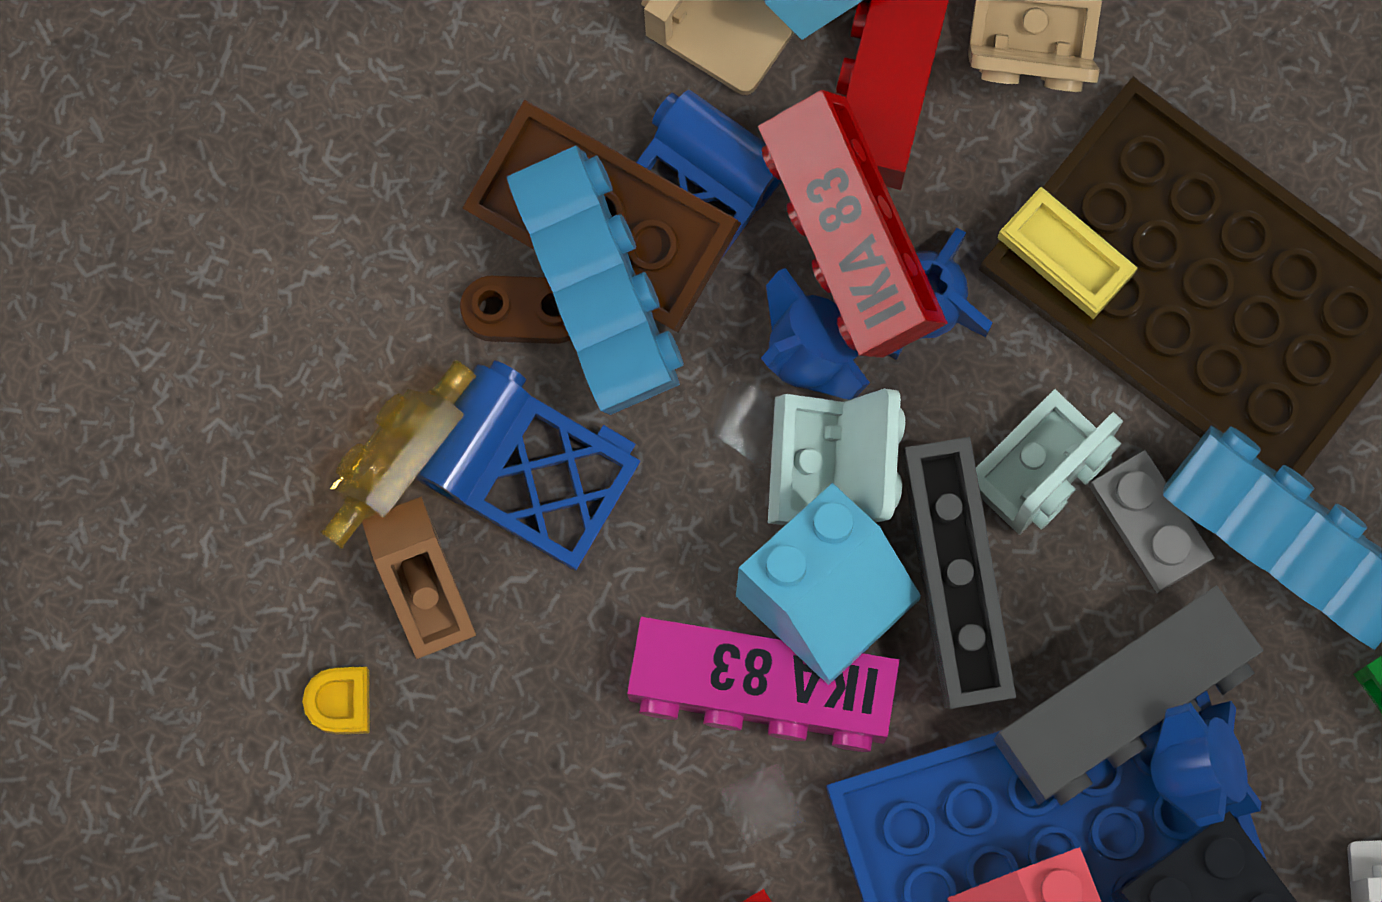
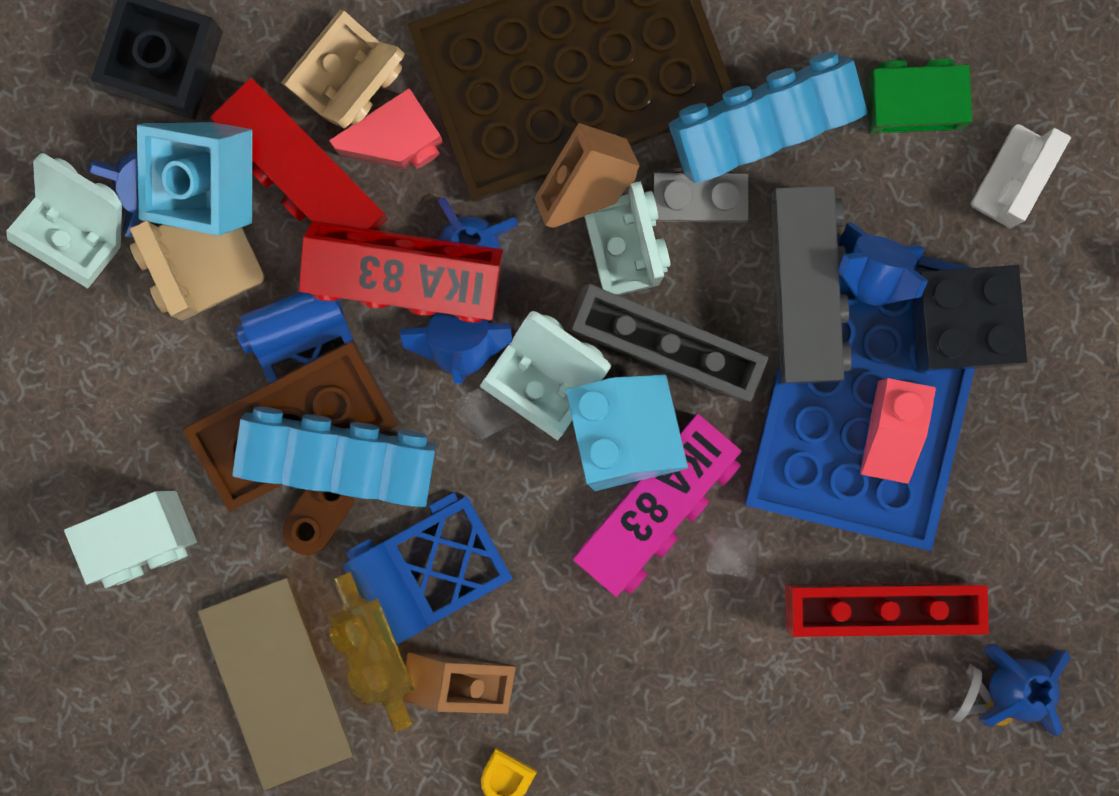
camera: 60 degrees left, 10 degrees up
light yellow tile [997,187,1137,319] -> none
none -> light aqua brick [64,490,197,589]
none -> dark tan tile [197,577,355,790]
none -> coral slope [329,88,444,169]
none -> medium nougat slope [534,123,640,228]

